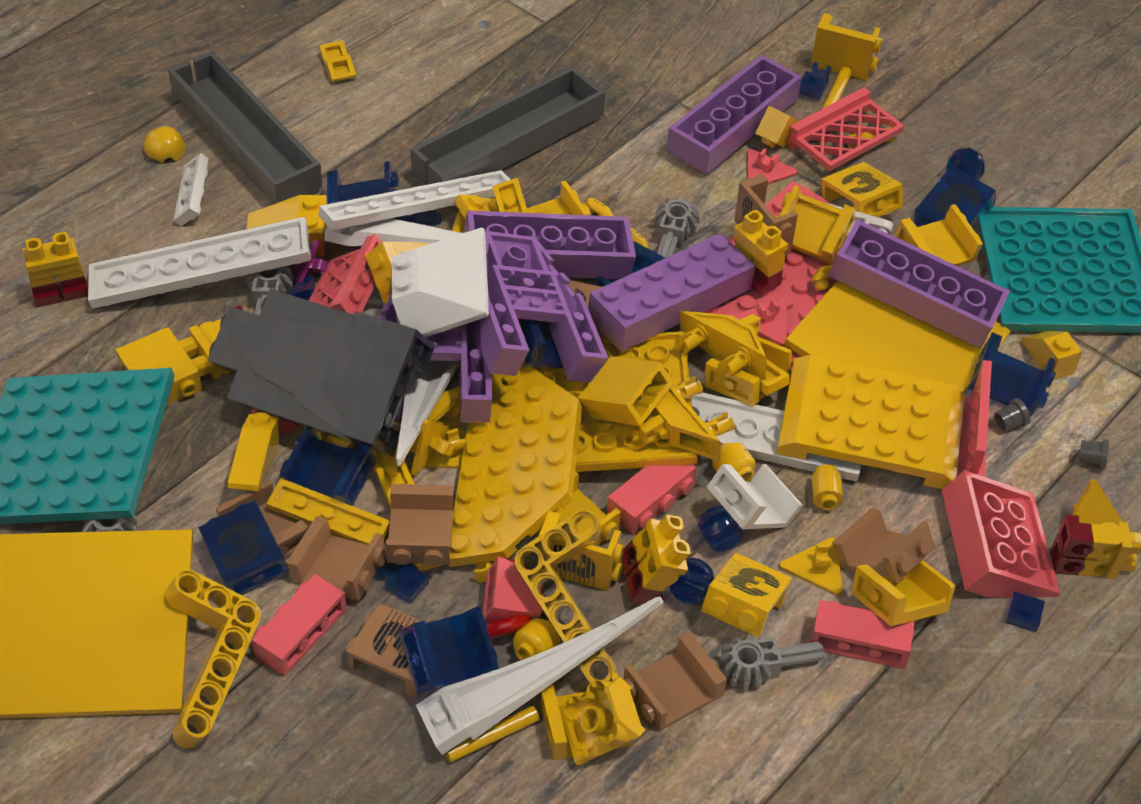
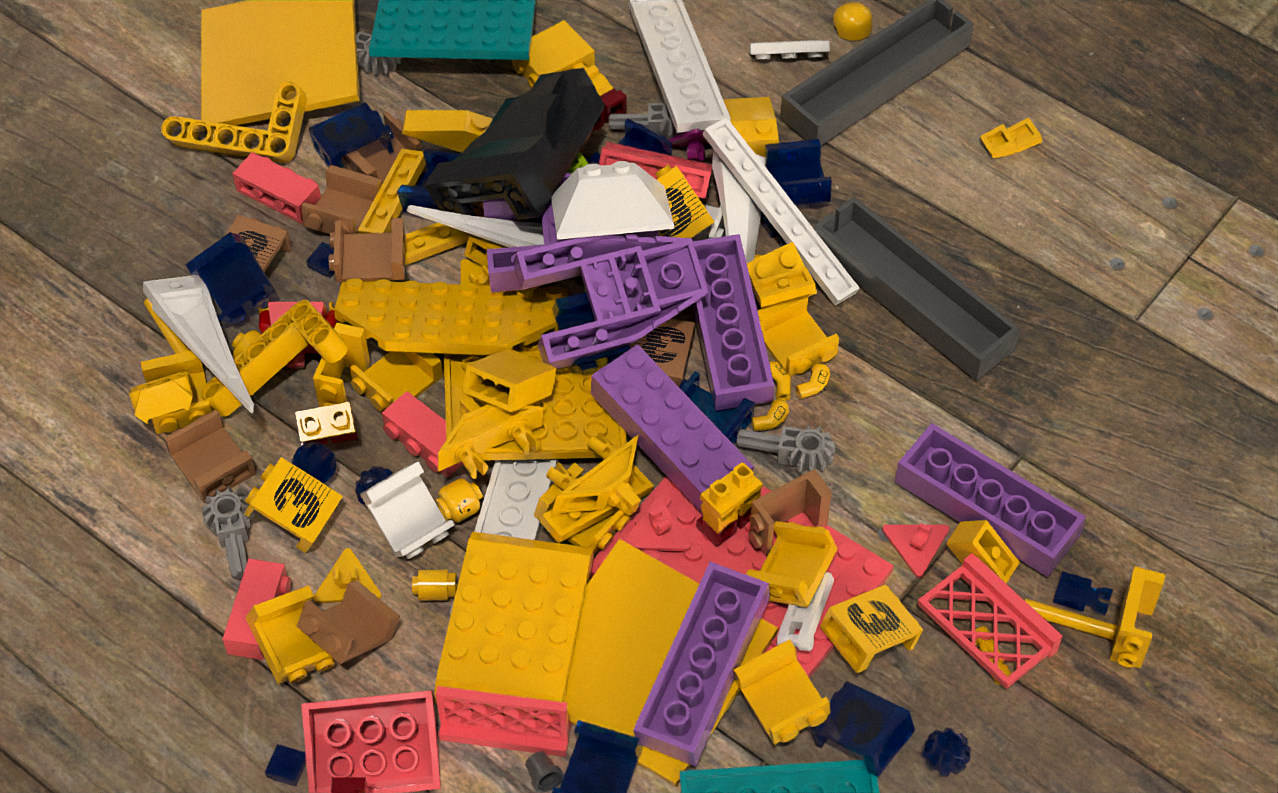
camera: 90 degrees right, 5 degrees up
yellow piece [411,419,456,476] -> none

